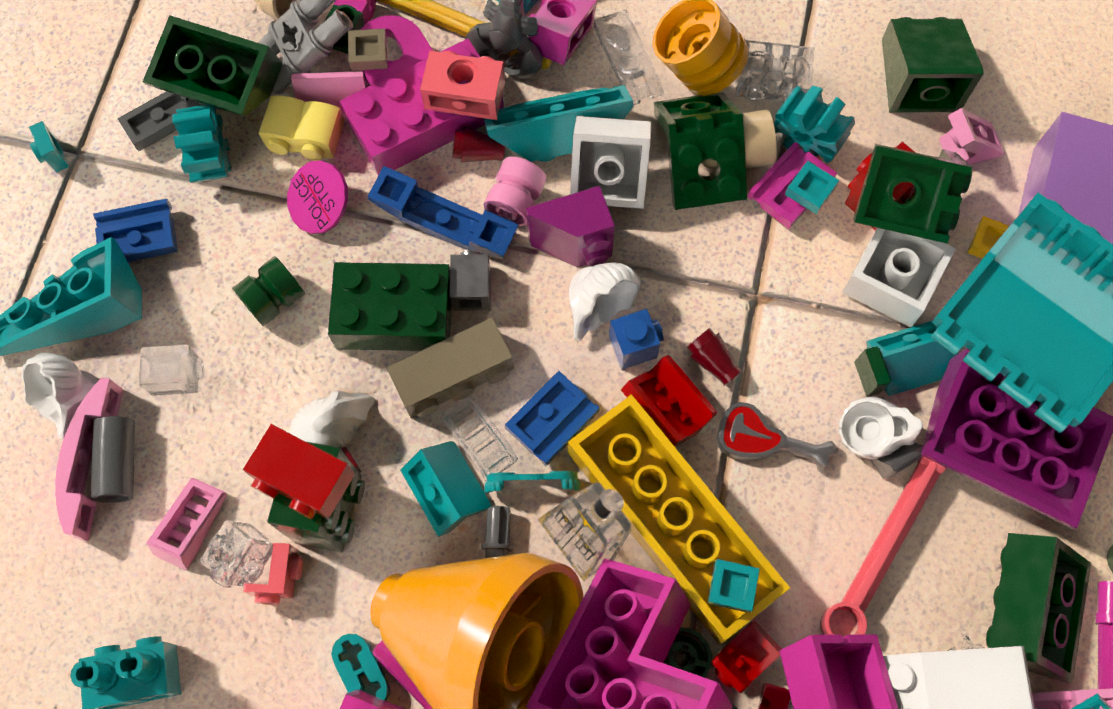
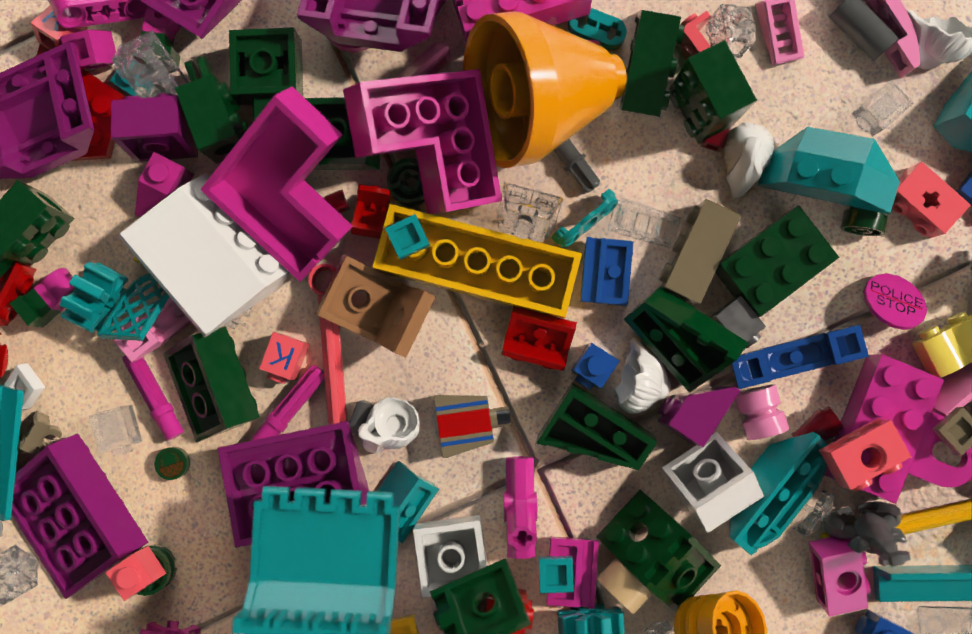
camera: 145 degrees right, 15 degrees up
red brick [243,424,355,520] -> none
teal panel [400,441,491,537] -> none
clear plate [594,9,664,105] -> none
dark red cone [686,328,742,386] -> none
flat silver piece [717,402,838,473] -> none
dark green tile [854,346,891,397] -> none
none -> dark pink axle [251,365,325,441]
none -> coral brick [259,332,310,384]
none -> medium nougat bracket [314,255,436,358]
none -> torso [434,395,511,458]
none -> dark pink piece [504,456,537,559]
none -> dark green wedge [536,382,657,470]
none -> dark green wedge [619,10,685,117]
none -> dark green wedge [624,286,749,393]
none -> teal wedge [758,126,900,215]
none -> clear piece [793,488,834,536]
none -> coral brick [892,161,971,238]

